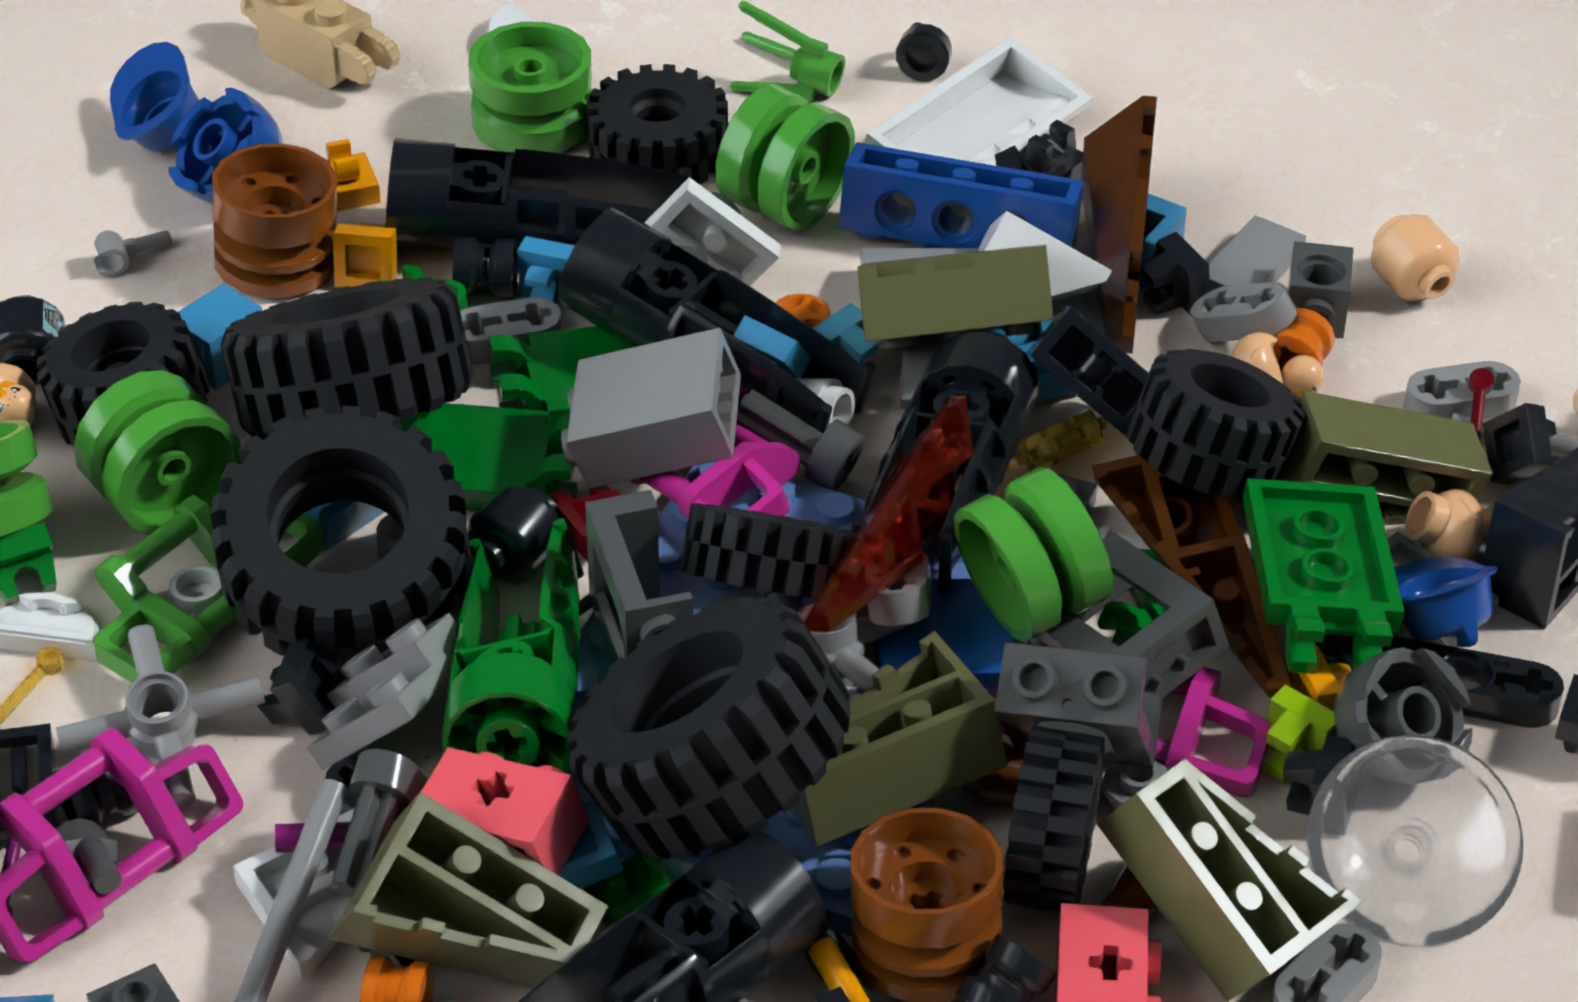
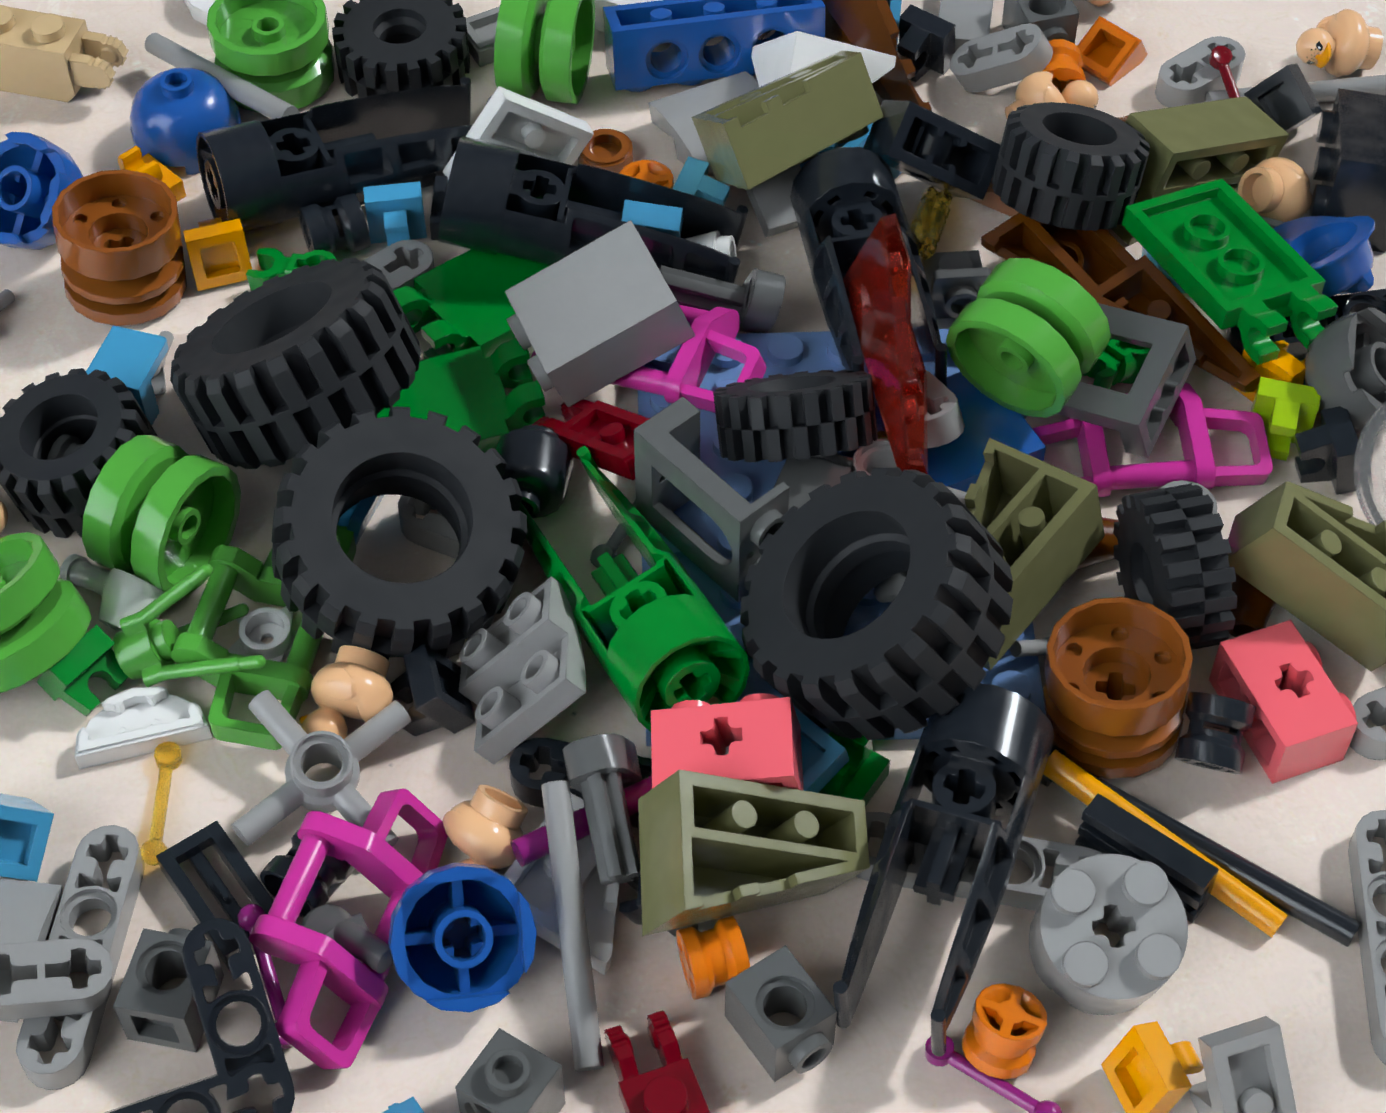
camera: 25 degrees left, 10 degrees up
dark grey panel [994,642,1163,768] -> none
none -> white bar [60,554,164,632]
none -> bright green plant [113,564,266,687]
none -> blue cylinder [130,68,242,175]
none -> light grey bar [145,33,299,119]
none -> light nougat animal [299,645,394,739]
none -> blue cylinder [388,862,537,1012]
none -> light nougat animal [443,784,528,870]
none -> dark orange tile [578,129,633,173]
none -> orange slope [1077,16,1148,86]

